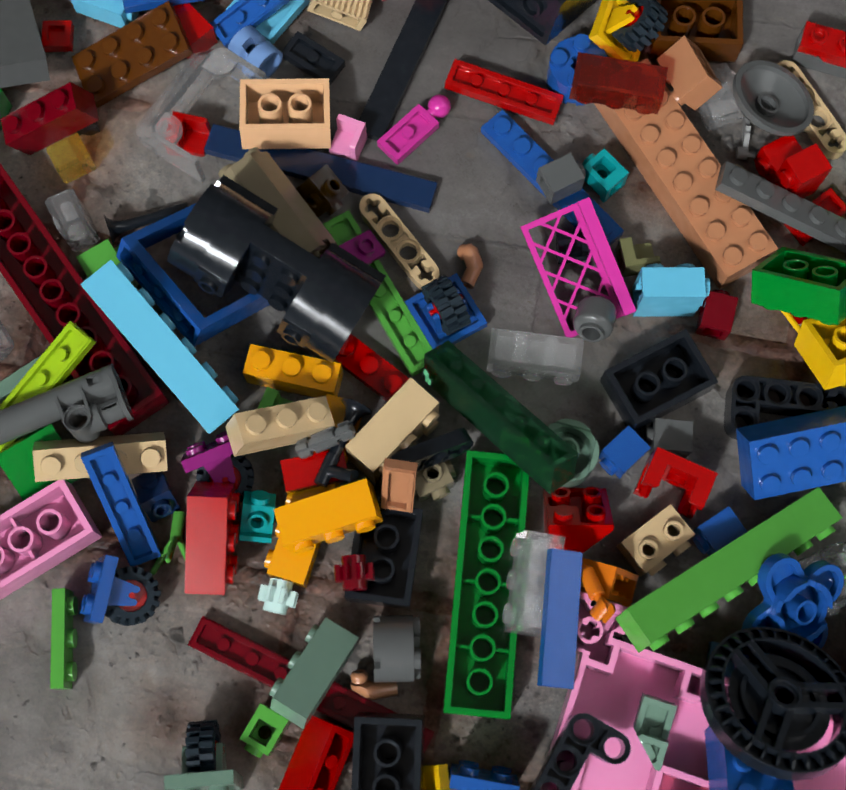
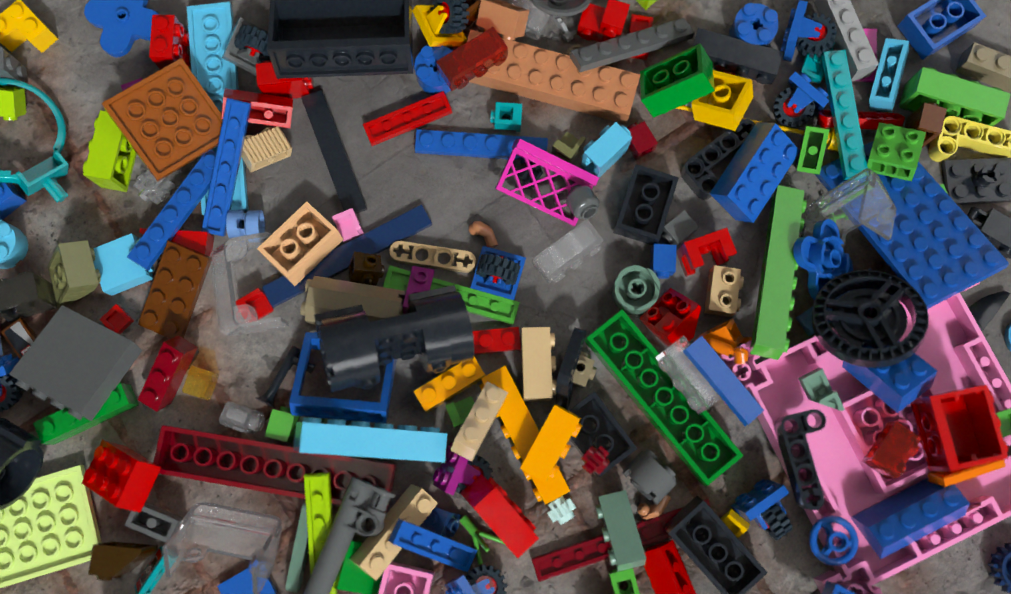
camera: 45 degrees left, 5 degrees up
teal brick [239,490,276,543] -> none
red tile [280,450,347,493] -> none
black plate [281,31,345,86] -> none
dark grey axle [295,420,356,459] -> none
black piece [314,398,372,487] -> none
dark pink plate [377,94,451,165] -> none
nougat tile [380,458,418,513] -> none
clear green brick [423,340,579,494] -> none
dark grey brick [536,153,586,205] -> none
blue brick [693,506,747,556] -> none

